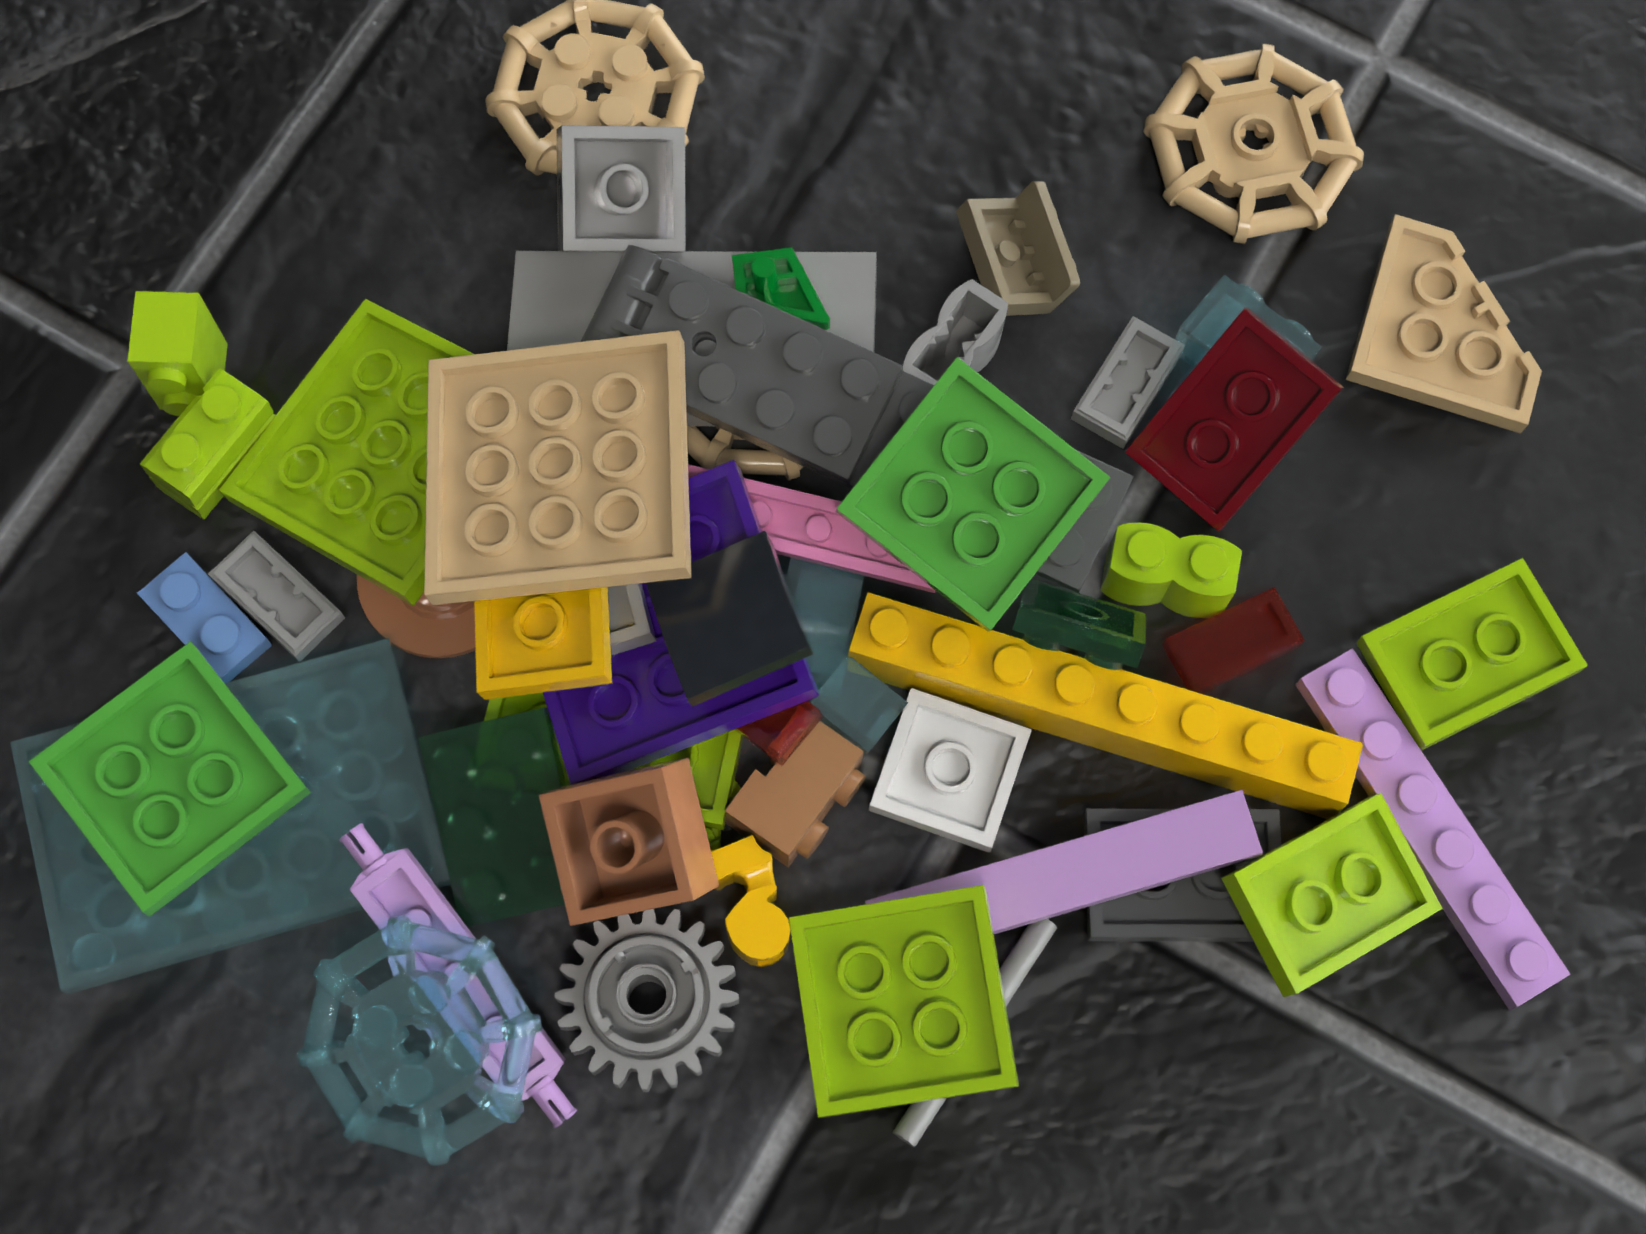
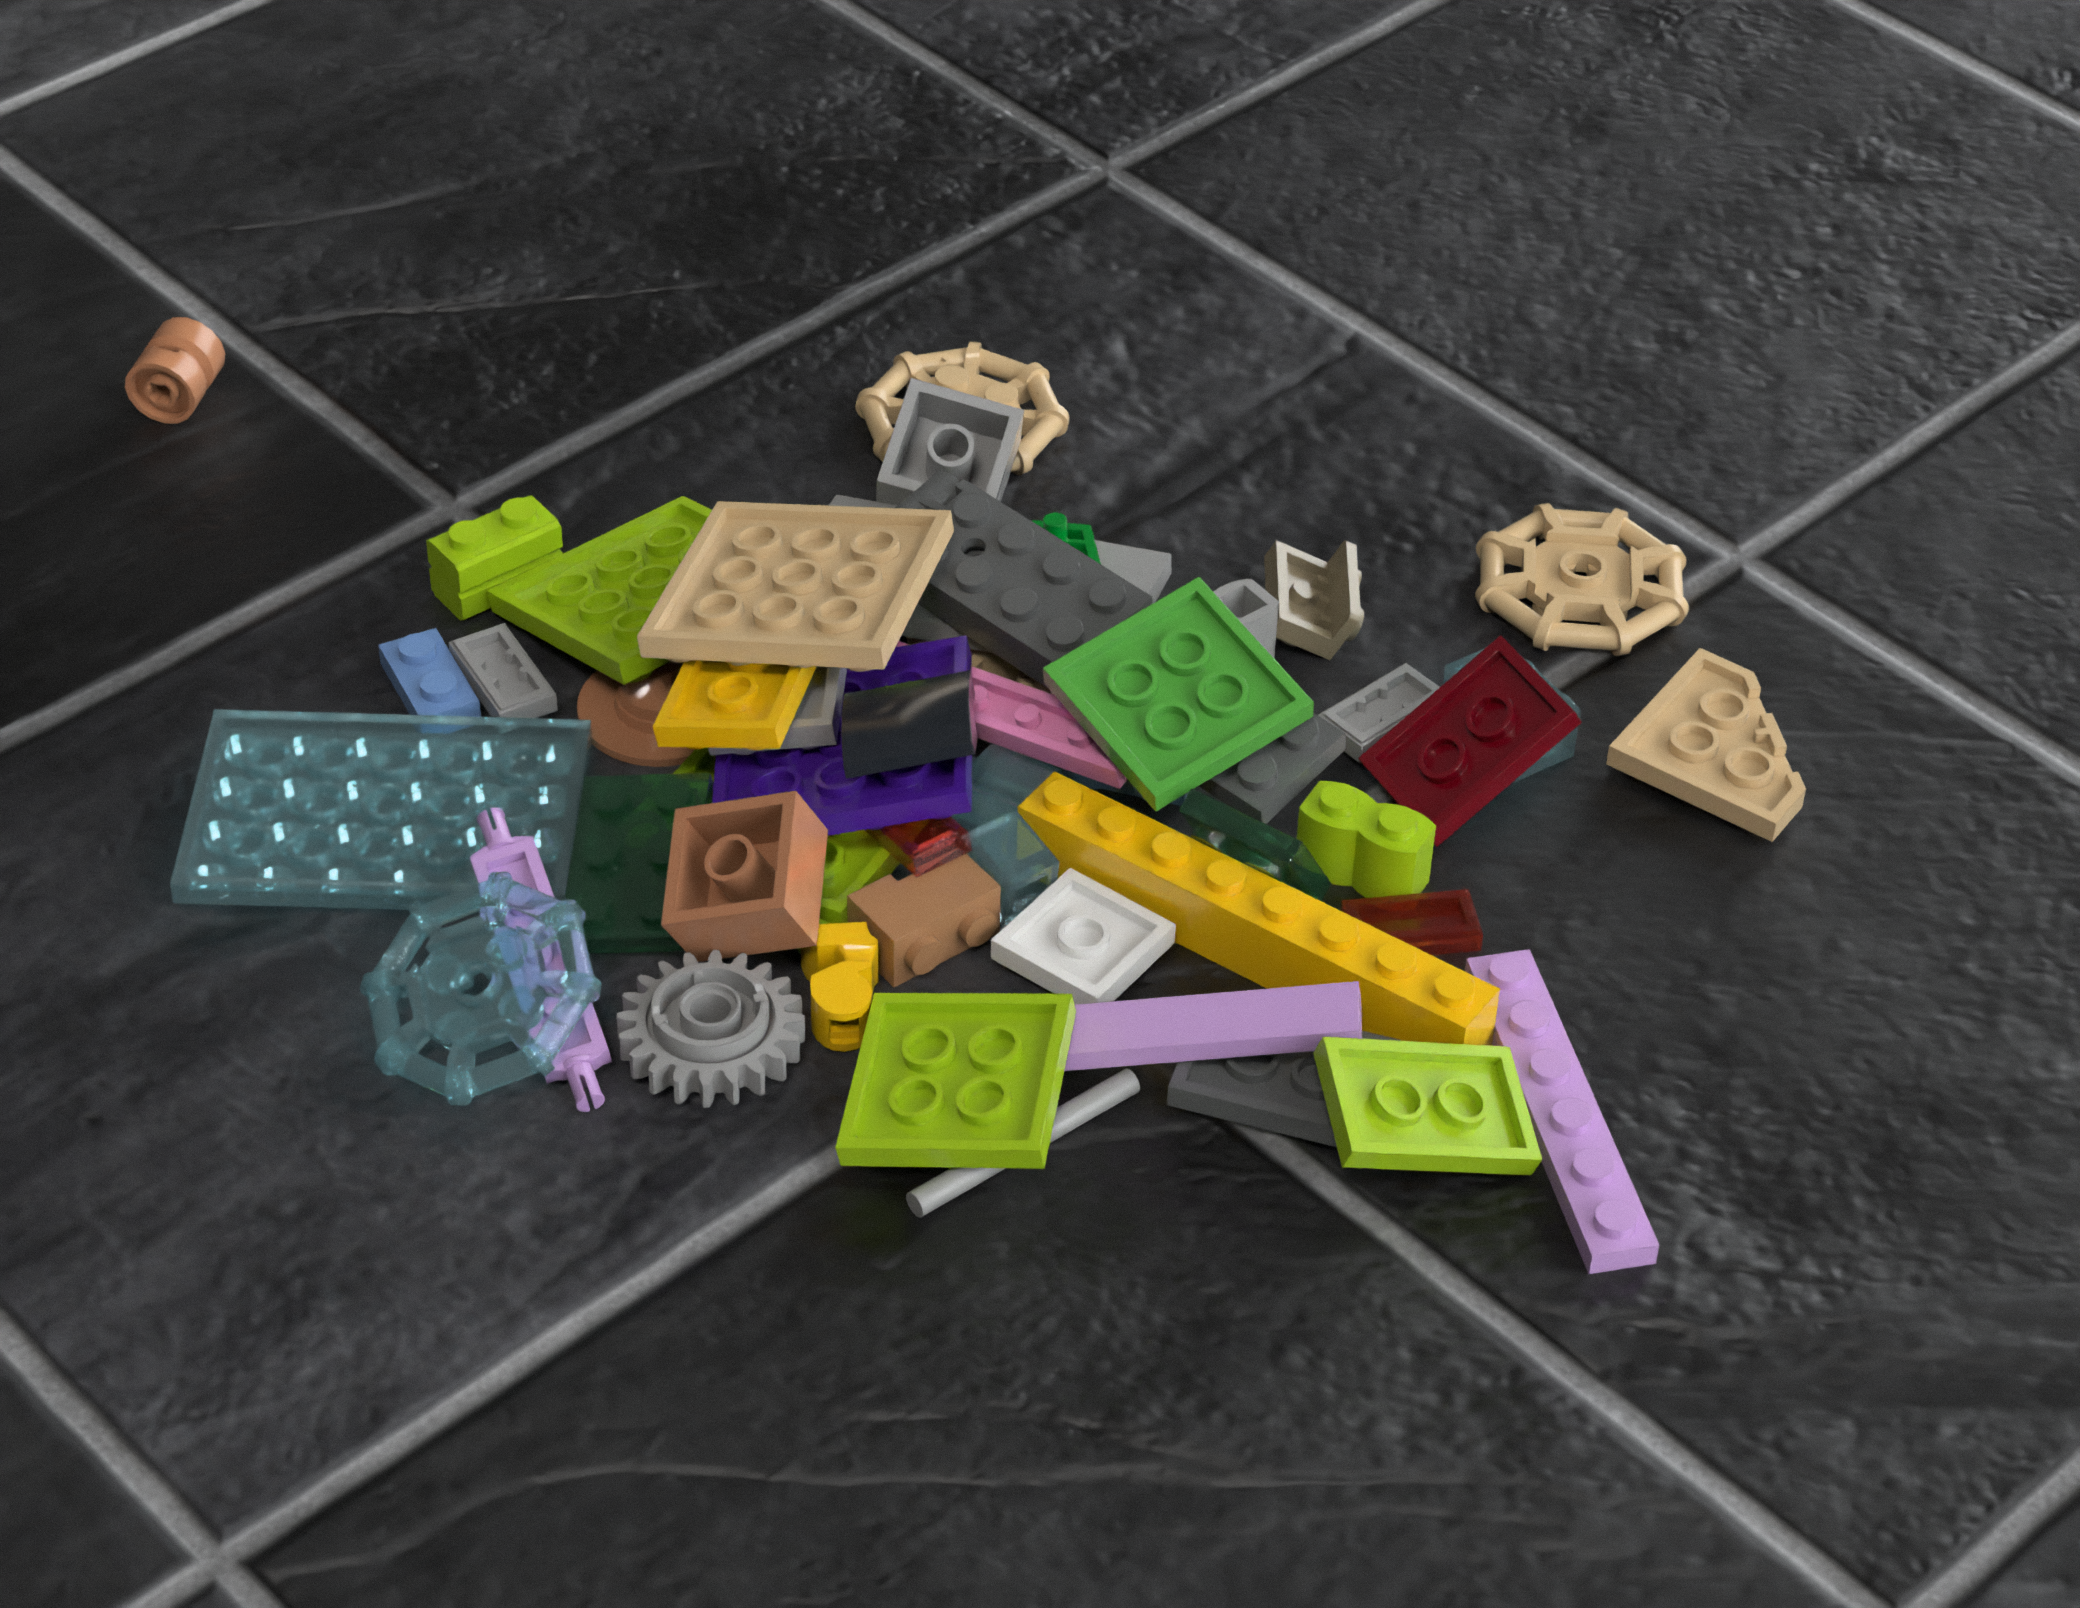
camera: 20 degrees right, 30 degrees down
bright green plate [29,641,311,917] -> none
lime brick [127,291,228,416] -> none
lime plate [1356,558,1588,751] -> none

